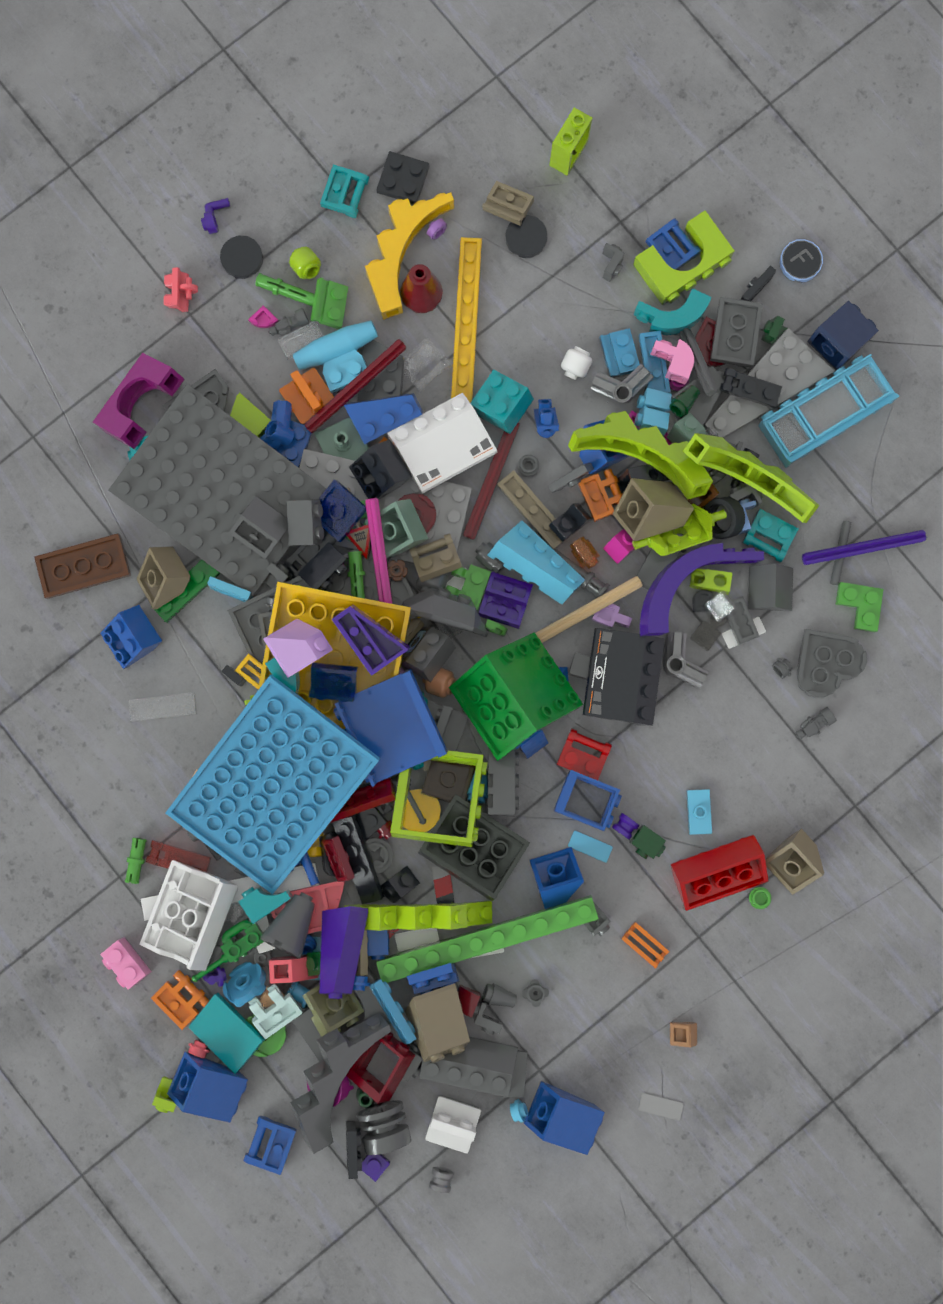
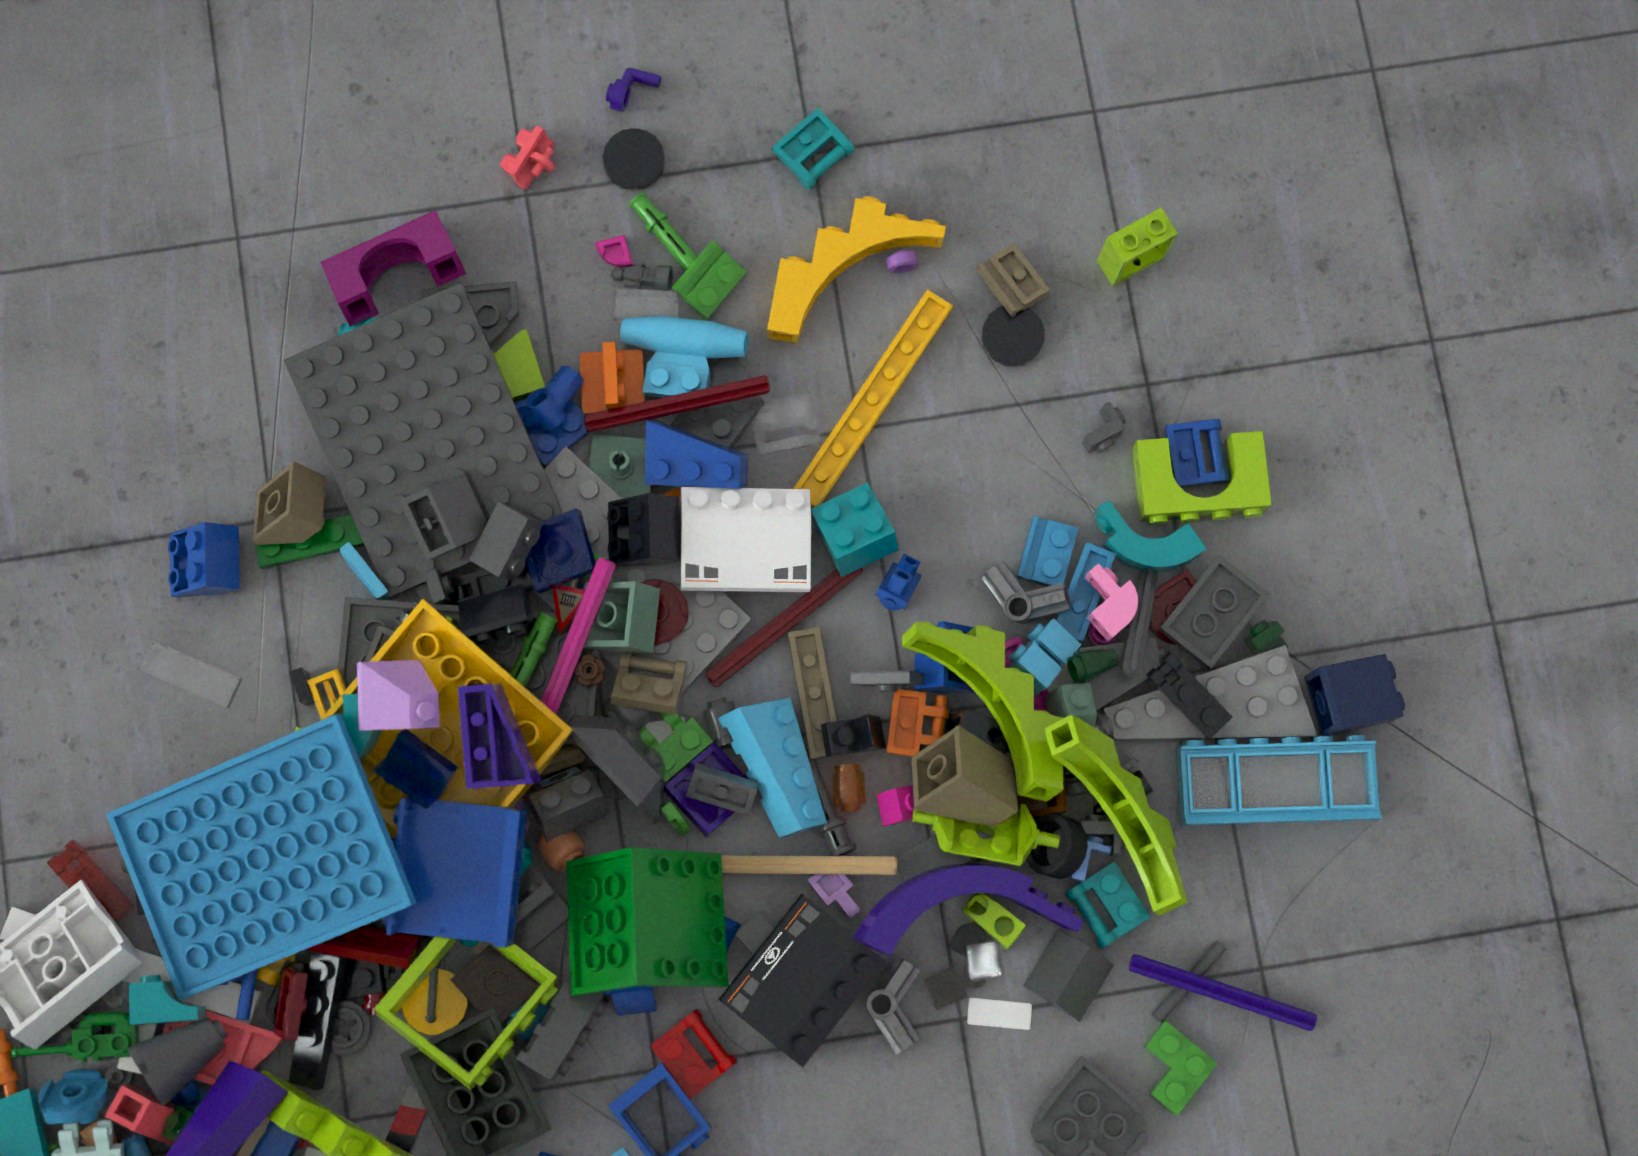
camera: 25 degrees right, 5 degrees down
reddish brown plate [34,533,131,599] -> none
bright green pin [125,838,147,884] -> none
dark purple plate [203,966,227,987] -> none
lime head [289,246,321,279] -> none
black plate [376,151,430,204] -> none
black bracket [381,866,420,903] -> none
dark red cone [400,264,443,313] -> none
dark grey plate [518,455,539,476] -> none
white head [561,346,592,380] -> none
dark grey plate [722,596,760,645] -> none
black plate [740,265,776,302] -> none
dark grey plate [772,658,793,679] -> none
black tile [780,239,823,282] -> none
none -> flat silver plate [686,763,759,816]

